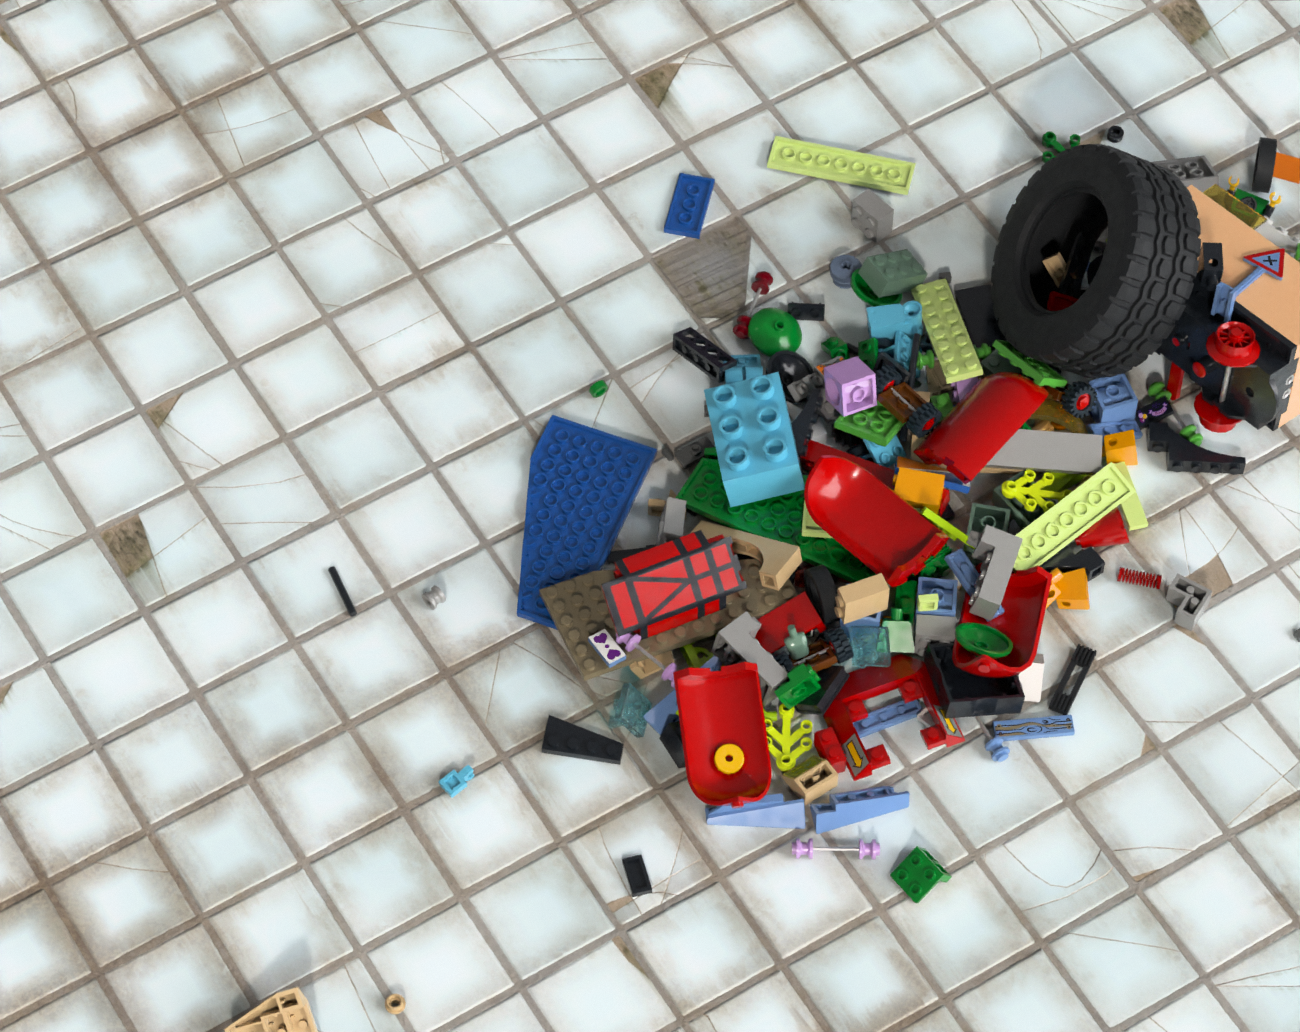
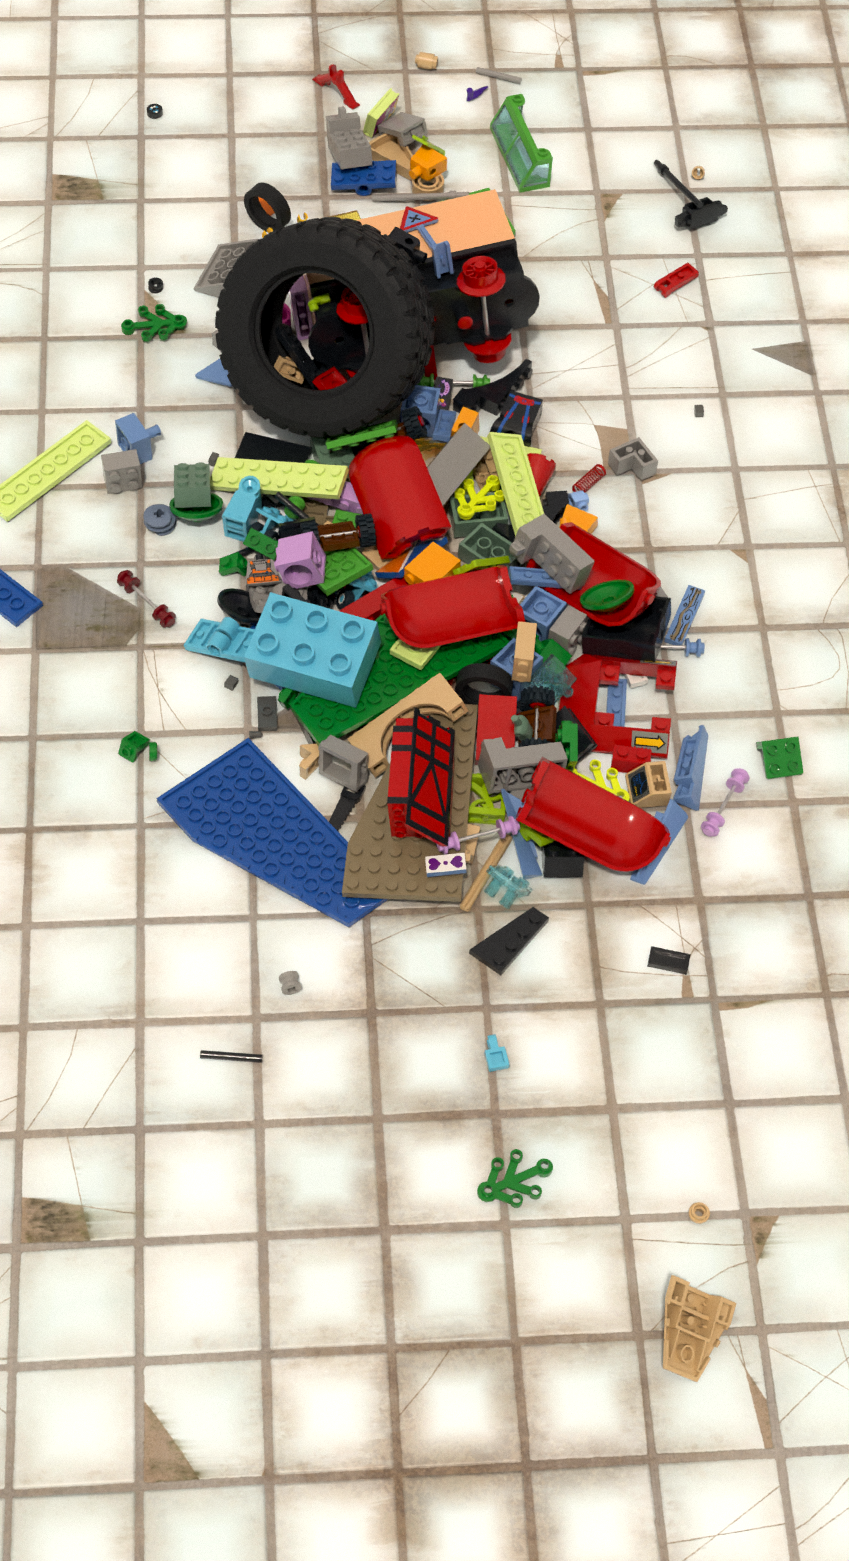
camera: 65 degrees left, 0 degrees up
black fence [672,327,737,384] -> none
yellow piece [714,743,744,774] -> none
green dish [748,307,802,357] -> none
black hinge [788,301,825,321] -> none
yellowish green tile [917,594,939,612] -> none
black container [1048,644,1097,715] -> none
none -> medium blue brick [115,413,161,464]
none -> green bracket [118,731,150,763]
none -> tan axle [460,833,512,912]
none -> green plant [477,1149,553,1208]
none -> black piece [490,390,543,447]
none -> light blue plate [568,490,589,511]

